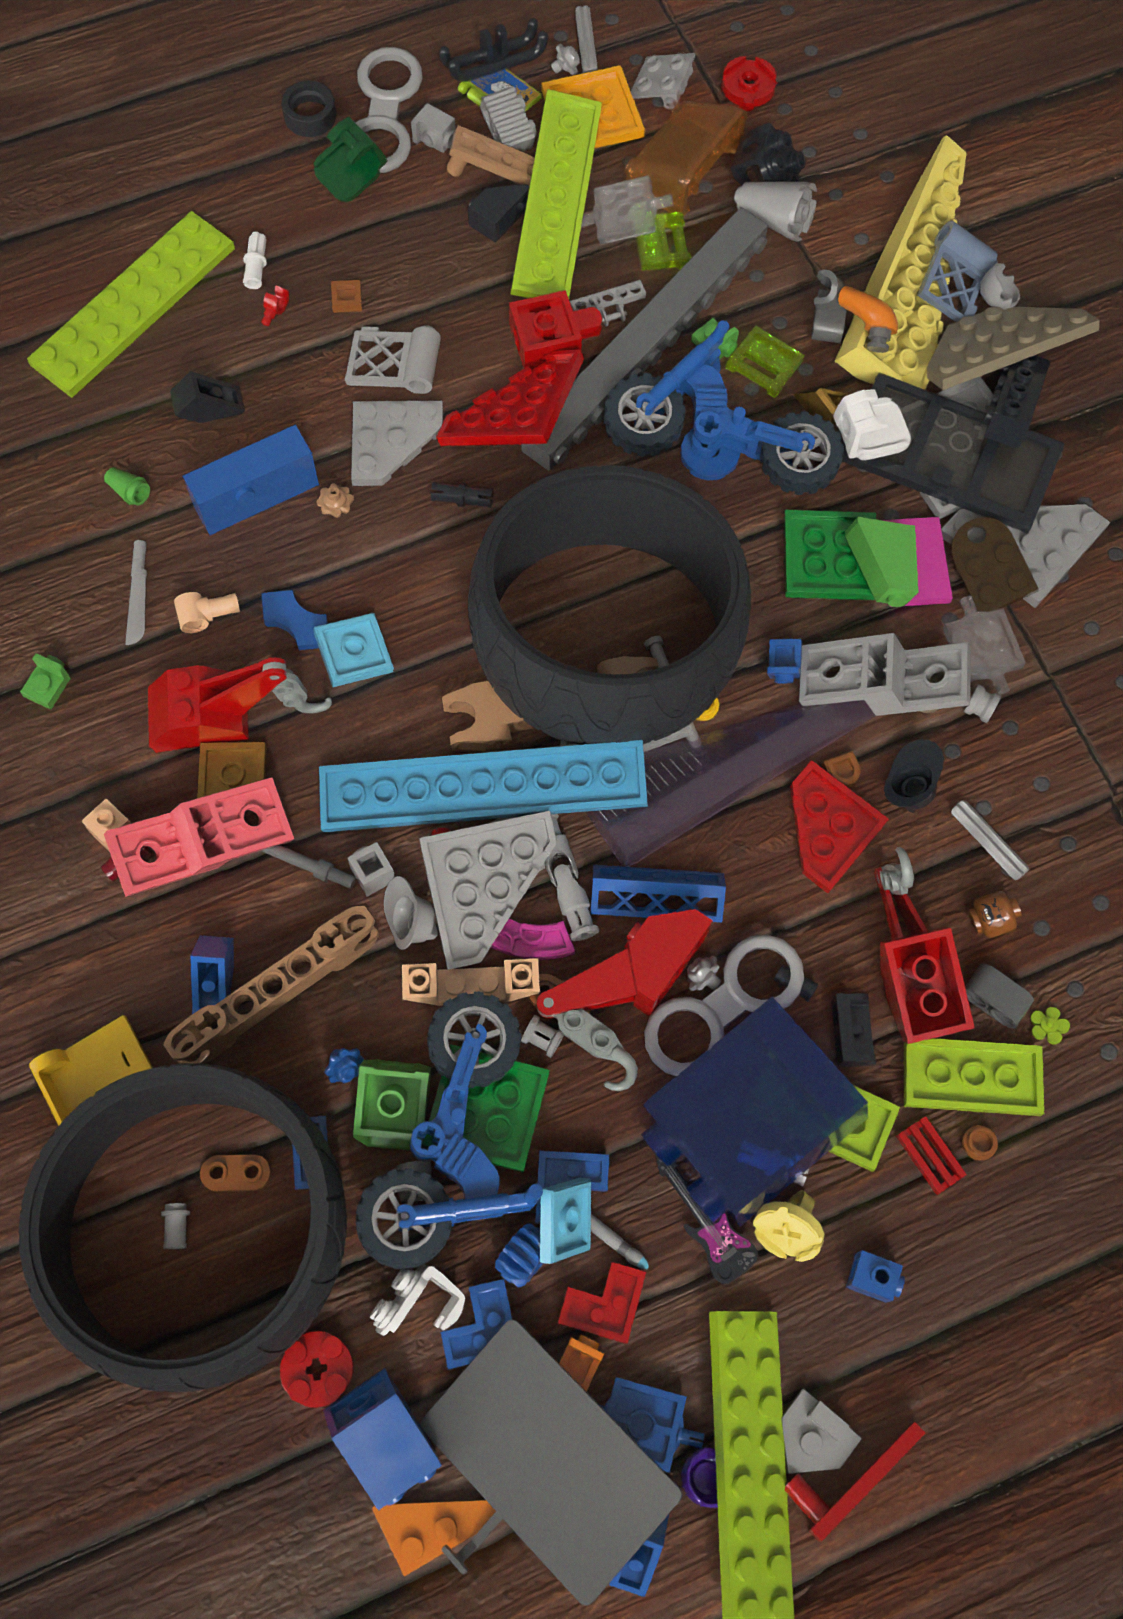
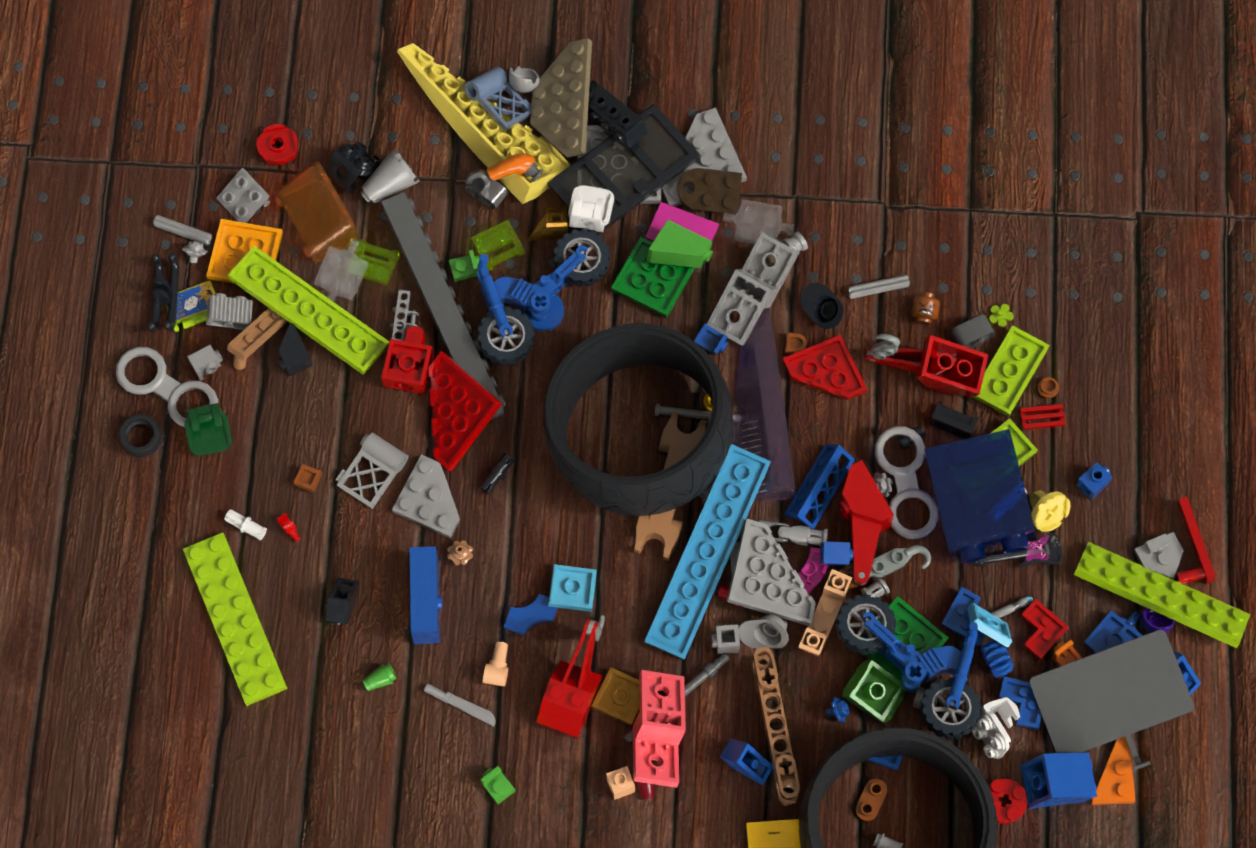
camera: 60 degrees left, 0 degrees up
none -> blue brick [820,542,853,566]

